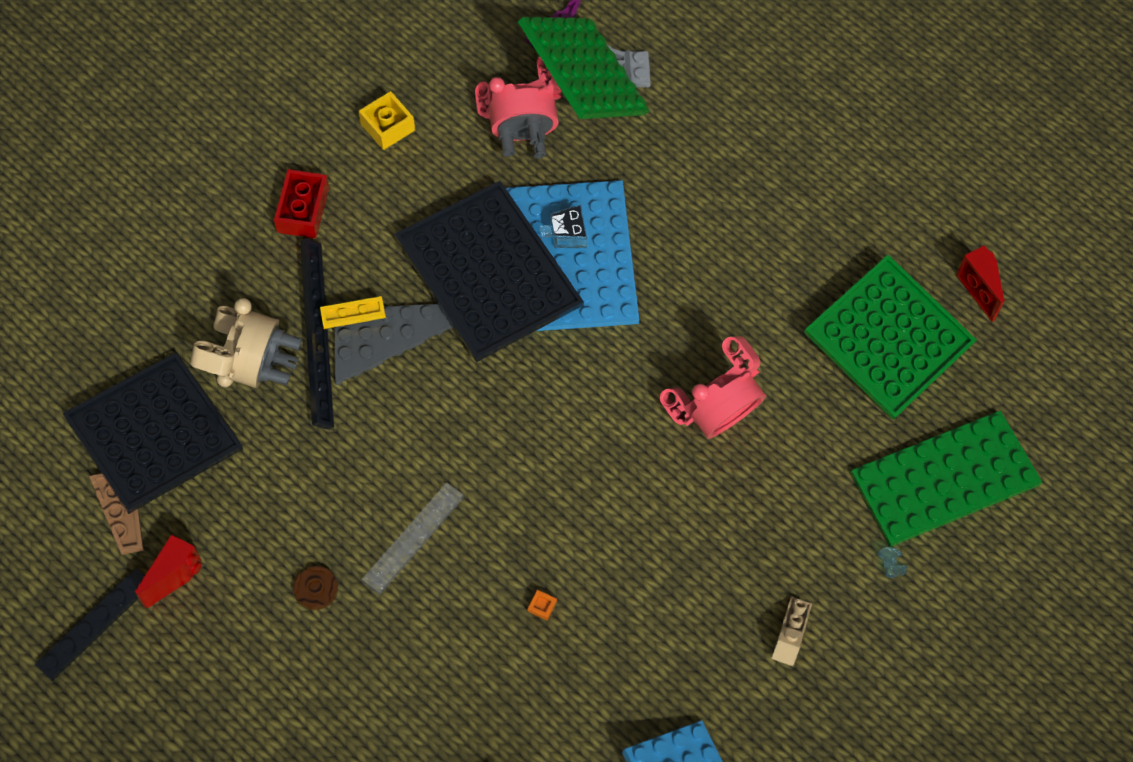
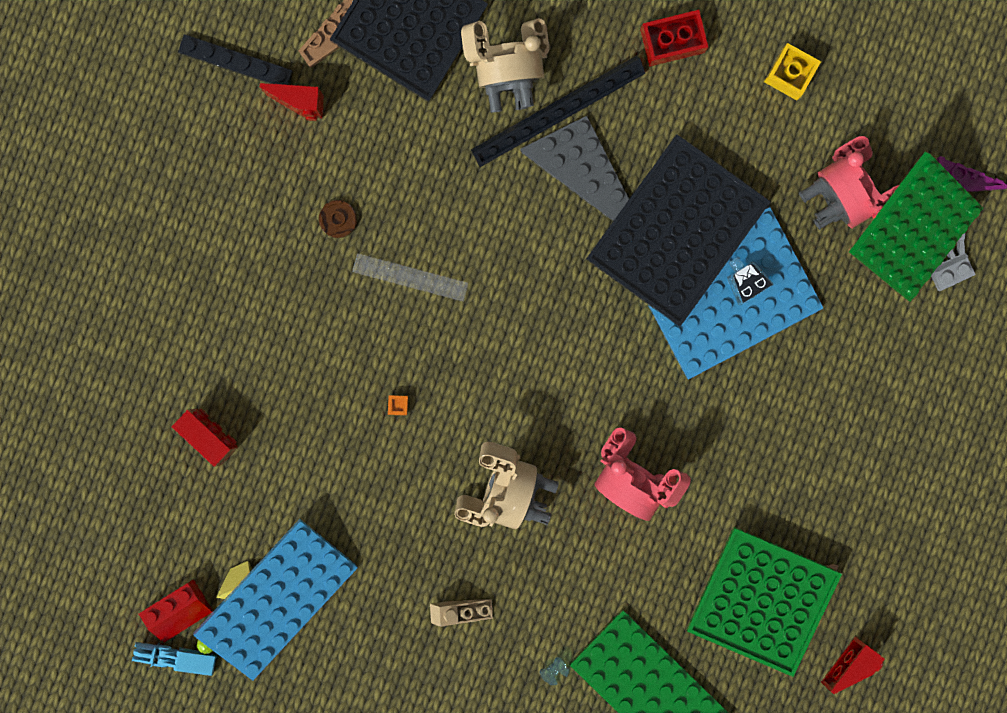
camera: 70 degrees right, 25 degrees up
yellow plate [320,296,386,329] -> none
none -> tan piece [454,442,559,530]

